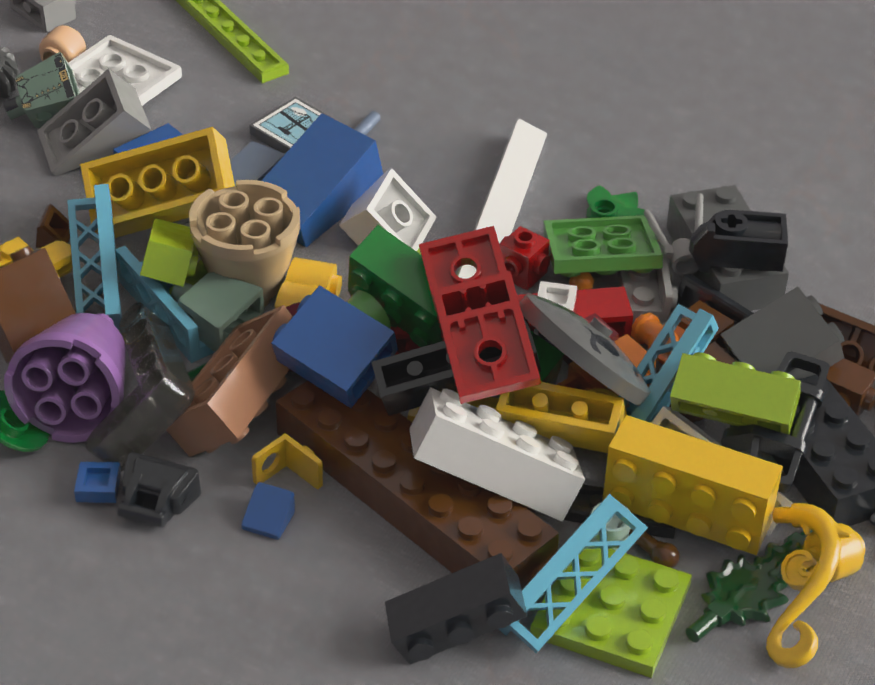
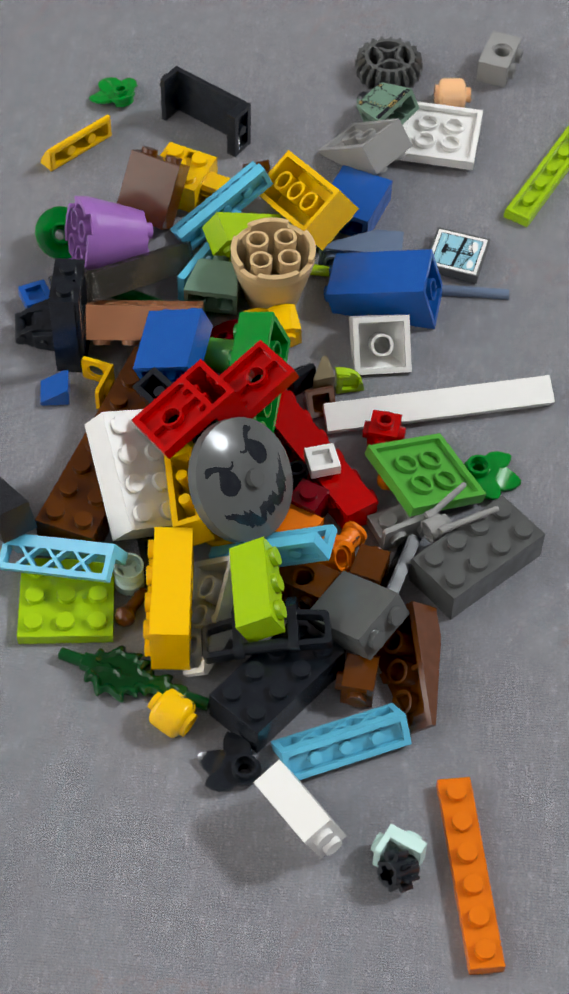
camera: 65 degrees right, 10 degrees up
black piece [689,210,788,273] -> none
yellow plant [766,503,851,668] -> none
none -> black door [48,258,90,372]

